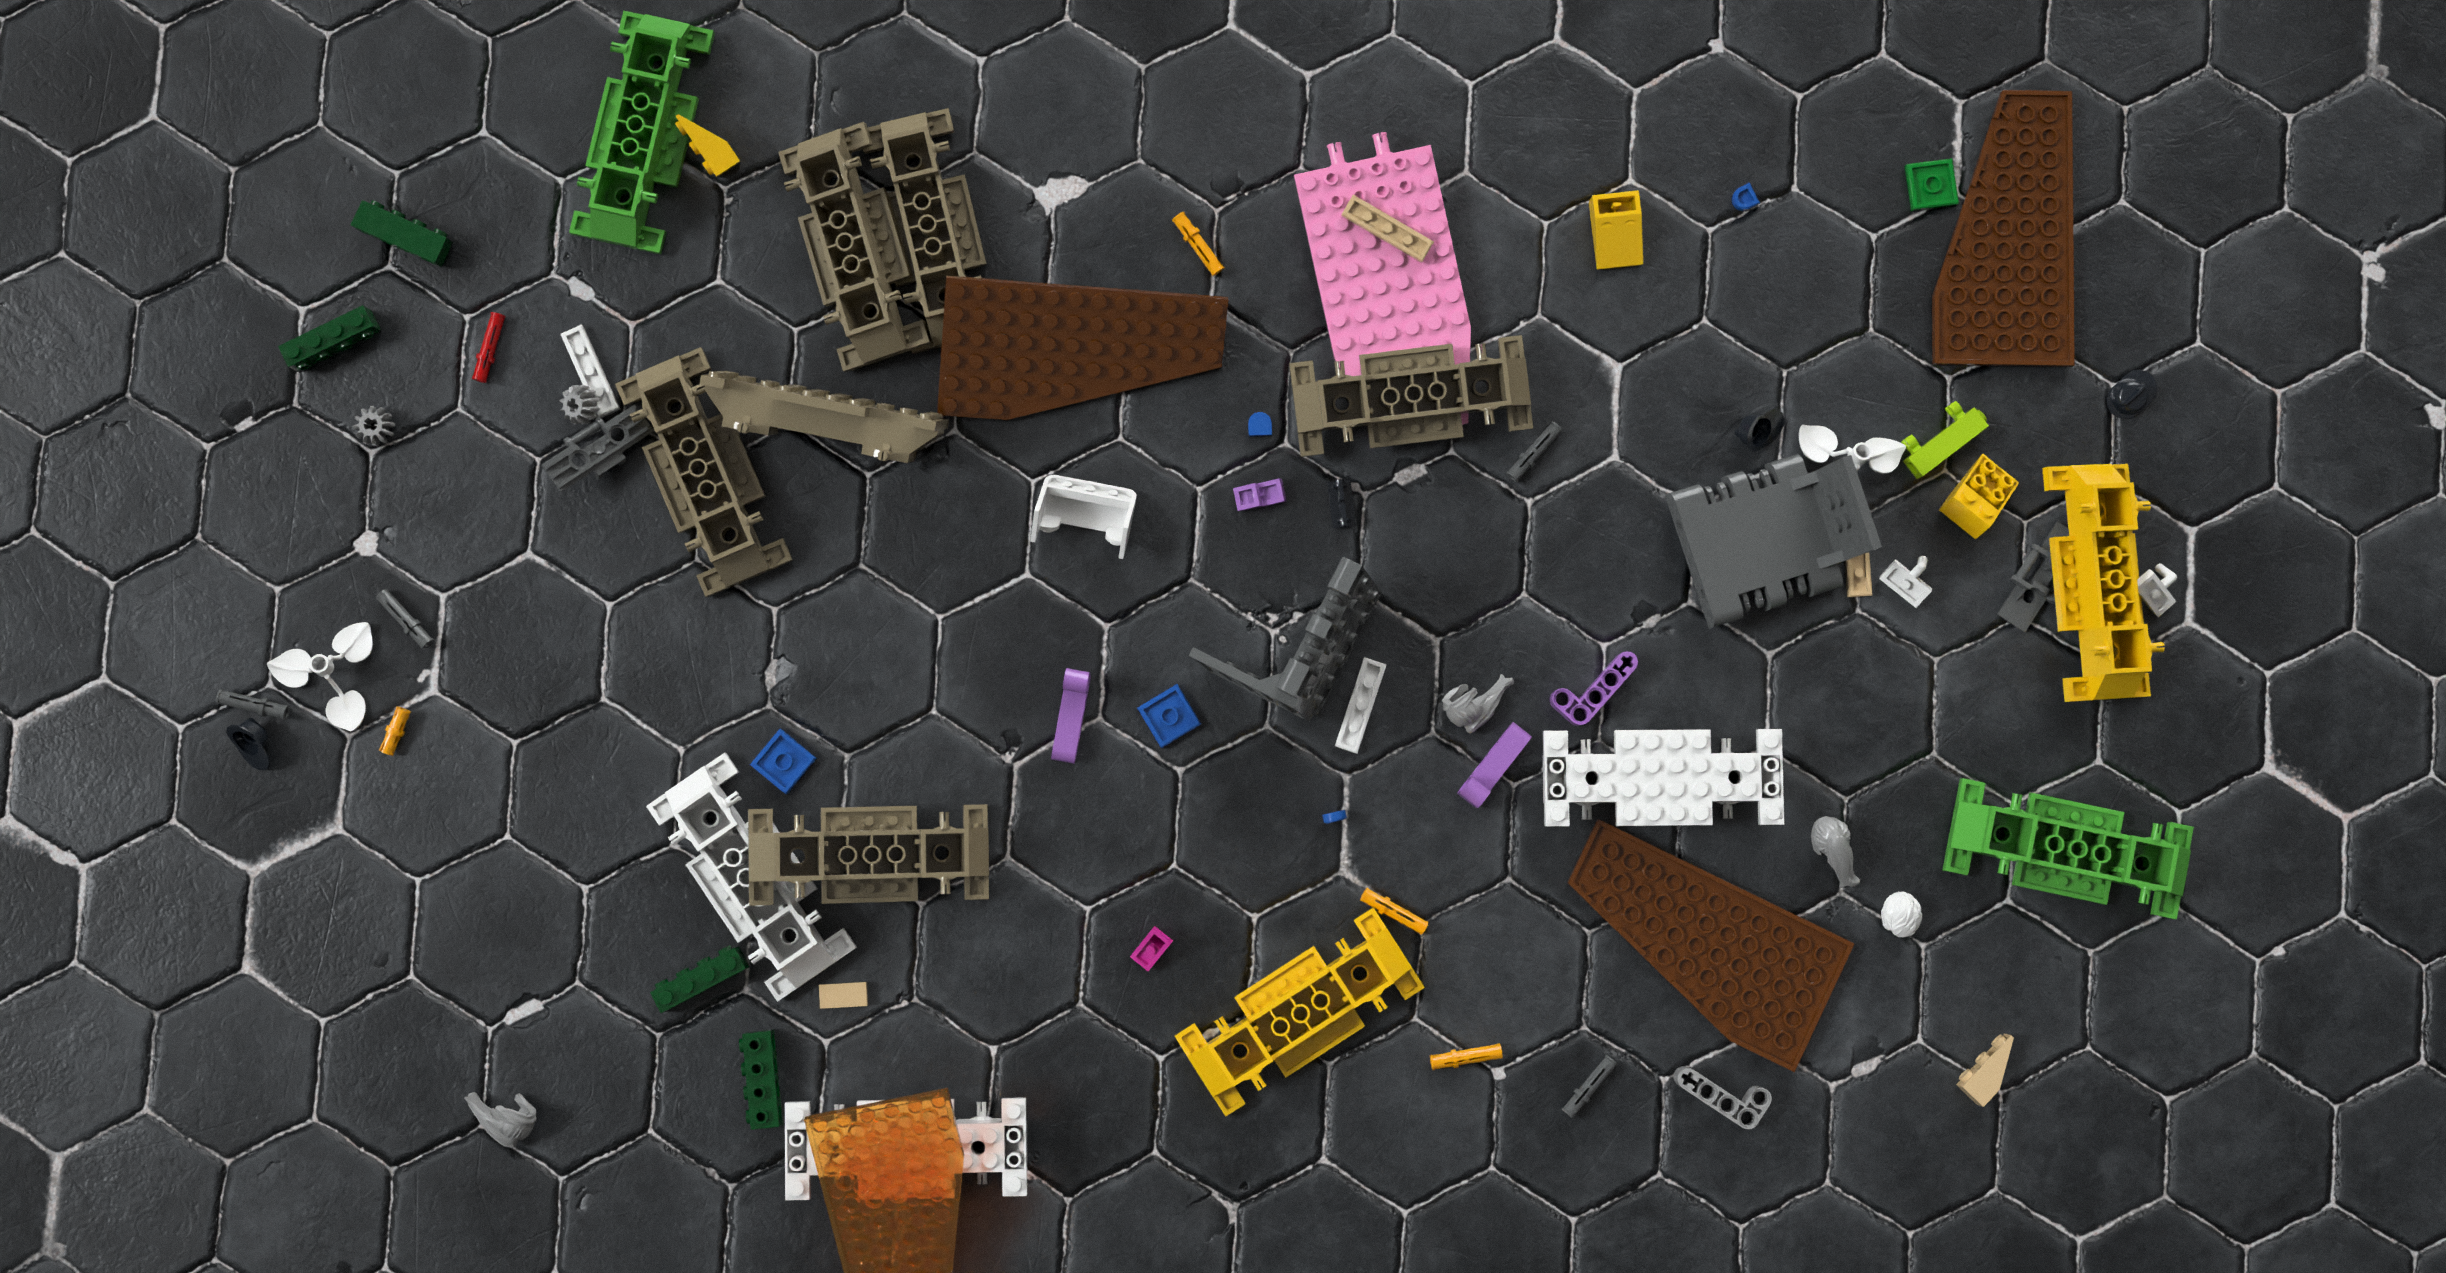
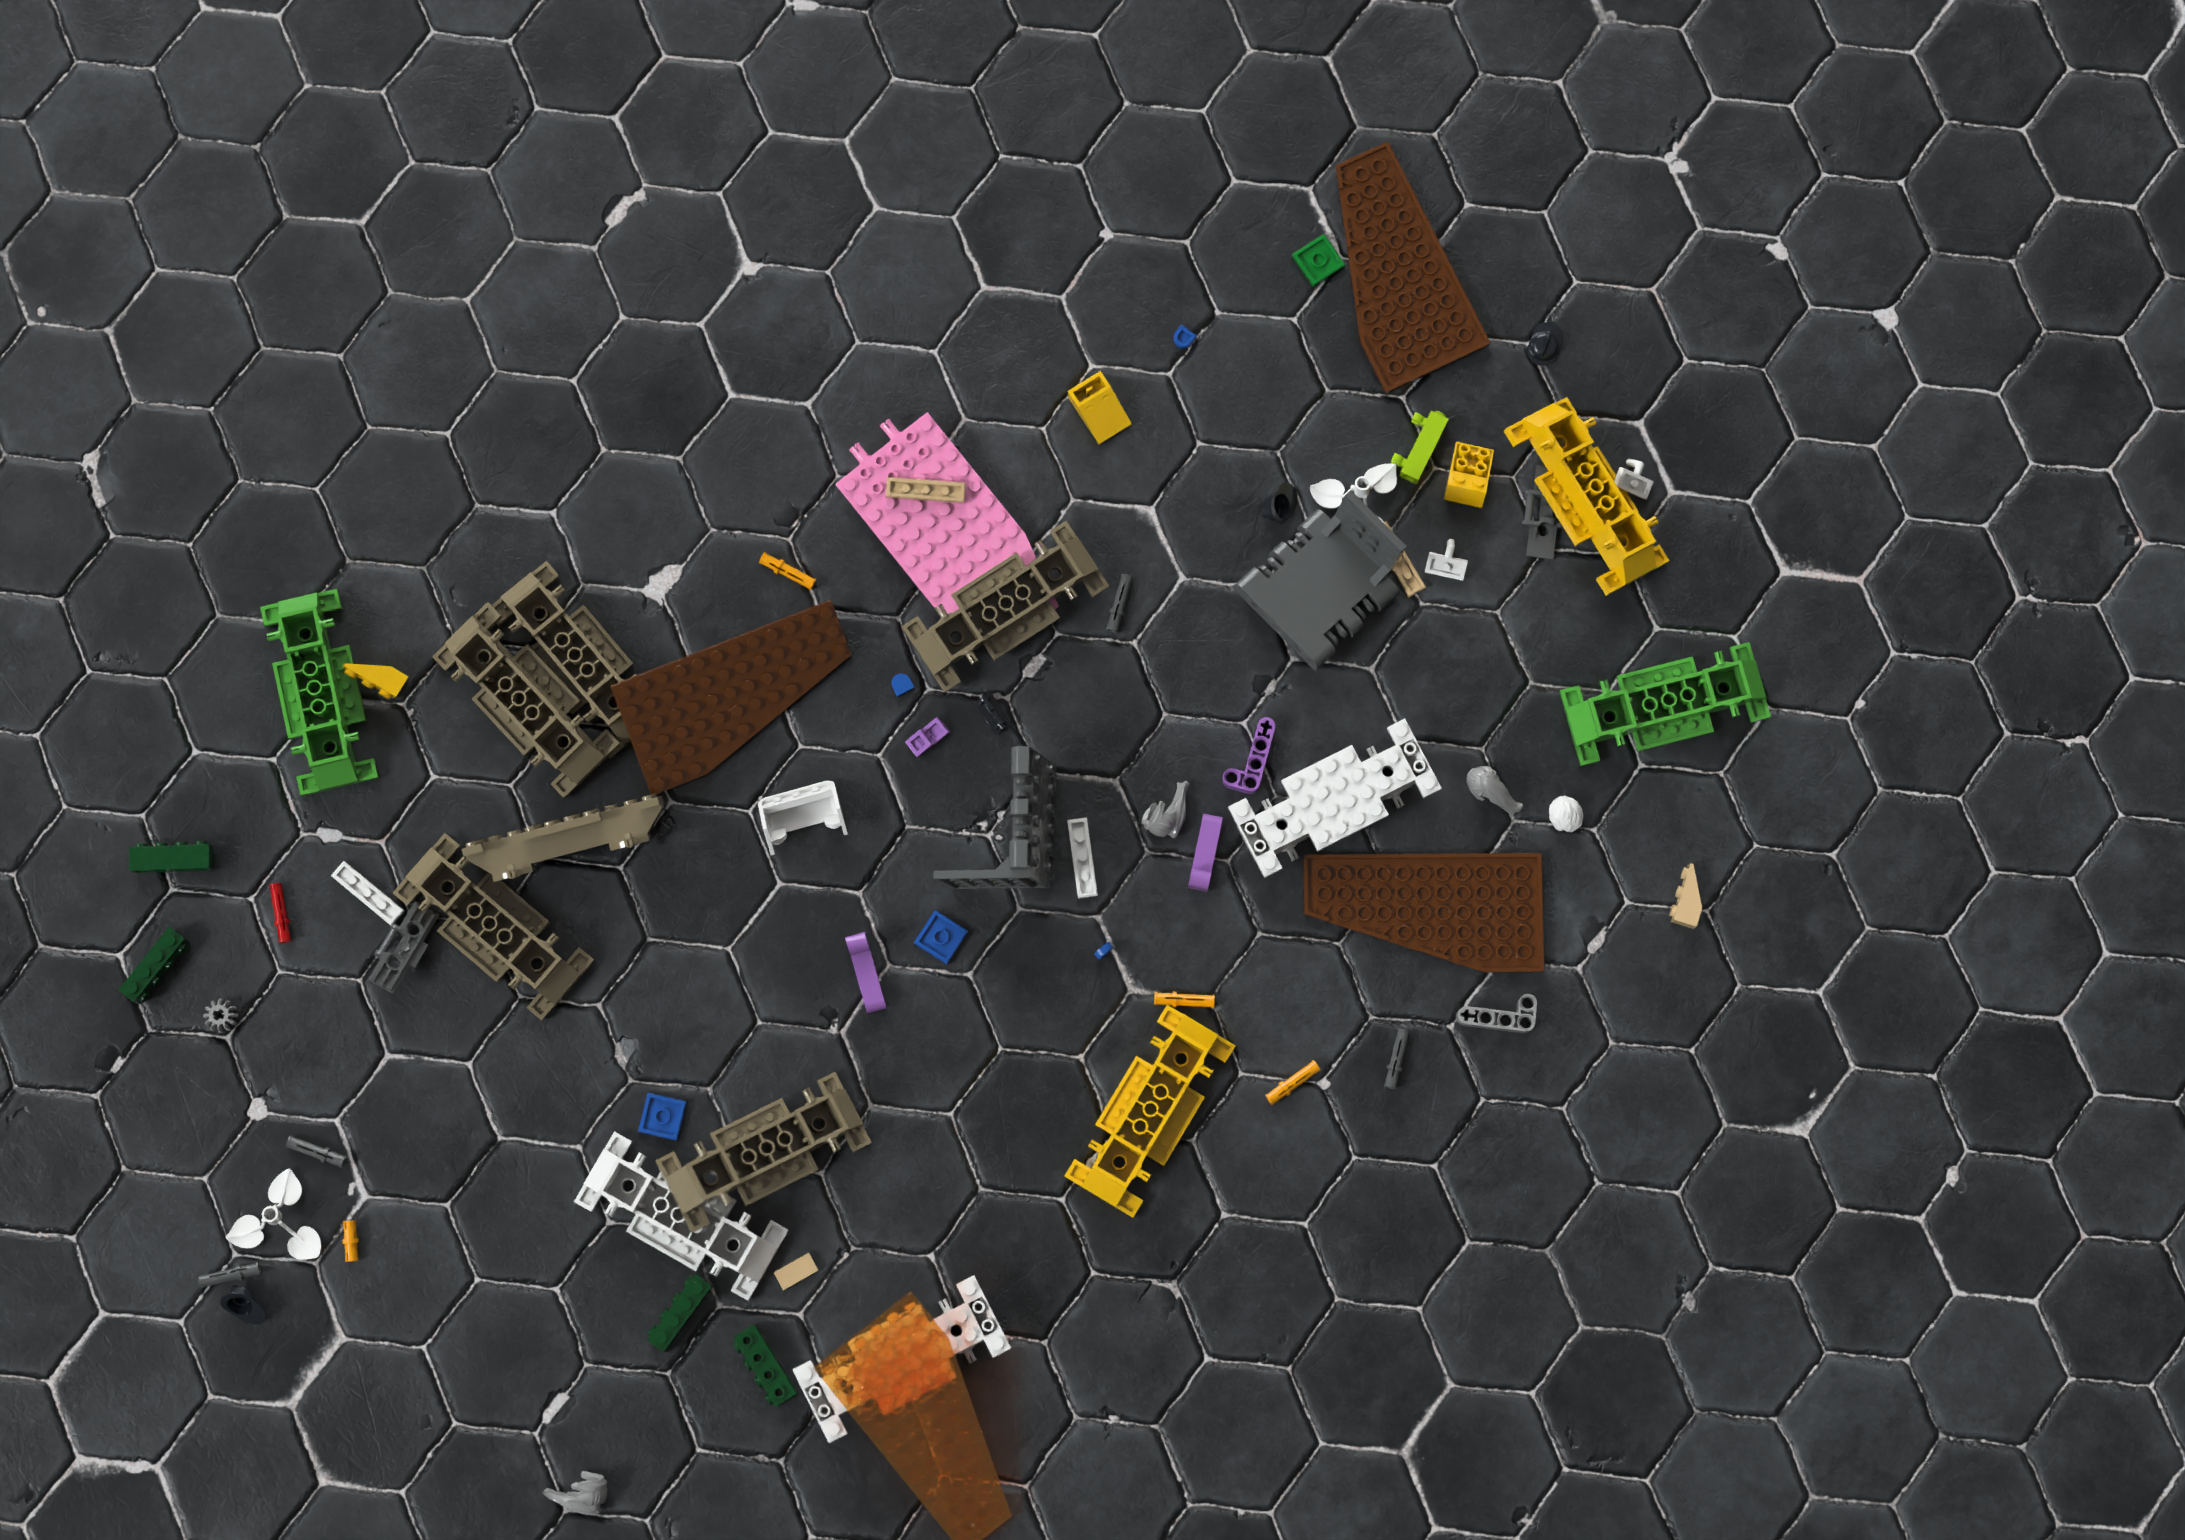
camera: 25 degrees left, 5 degrees down
light grey gear [559,385,600,424] -> none
dark pink slope [1130,926,1173,971] -> none

